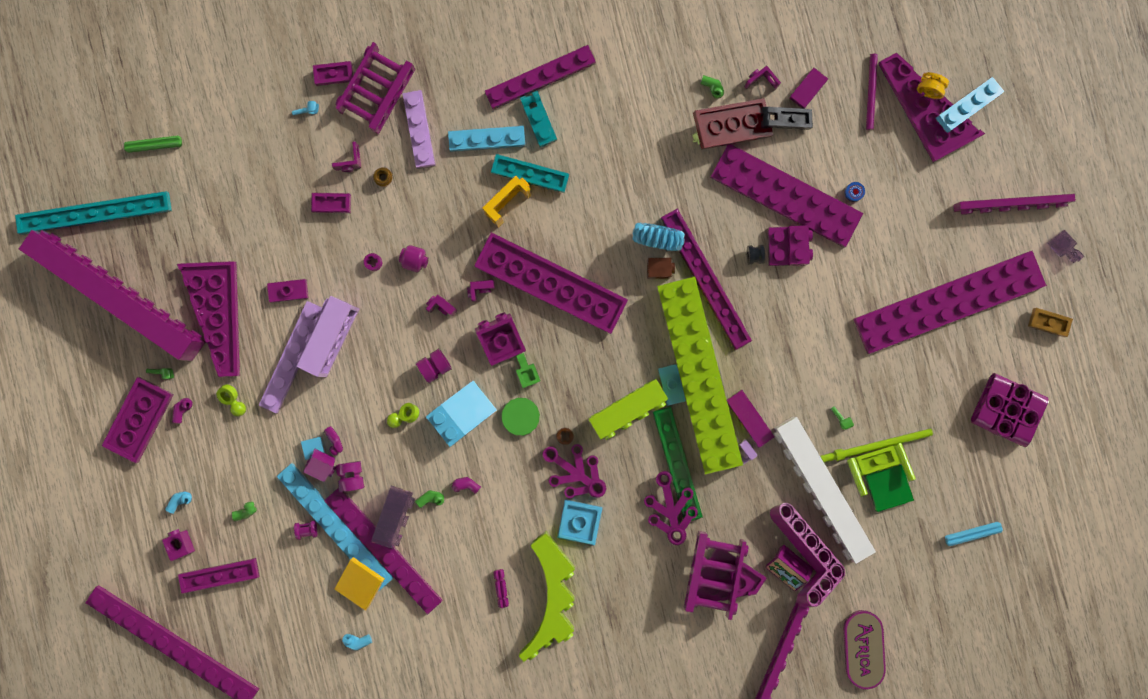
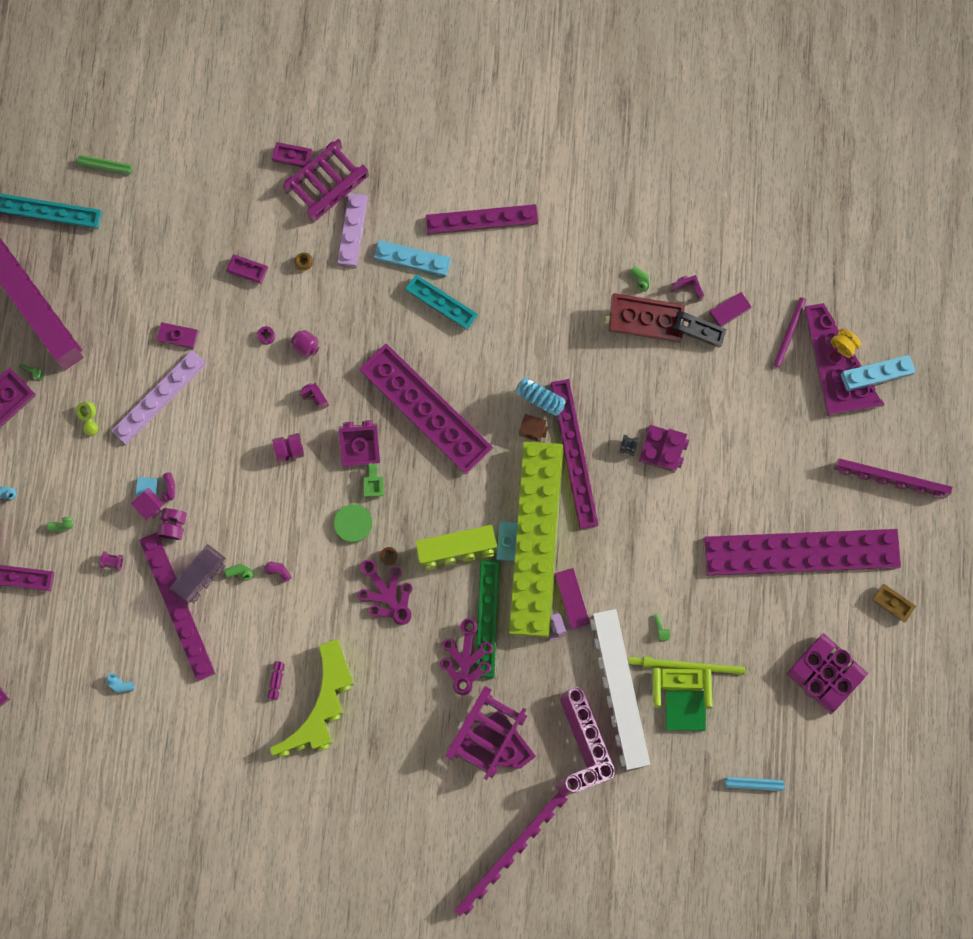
camera: 20 degrees right, 10 degrees down
magenta arm [172,398,193,423] -> none
magenta wing [177,261,240,377] -> none
medium azure plate [276,463,394,591] -> none
medium azure hand [292,101,319,116] -> none
lavender brick [296,296,359,377] -> none
magenta bracket [332,142,361,172] -> none
yellow tile [334,557,385,611] -> none
lime plate [387,403,419,428] -> none
medium azure slope [426,380,497,447] -> none
magenta bracket [467,280,495,302] -> none
yellow panel [482,176,531,228] -> none
teal plate [520,91,557,148] -> none
medium azure tile [557,499,603,545] -> none
magenta plate [710,145,864,248] -> none
panel [765,545,813,591] -> none
dark tan tile [843,610,886,689] -> none
blue tile [845,182,865,202] -> none
clear purple plate [1047,229,1085,263] -> none

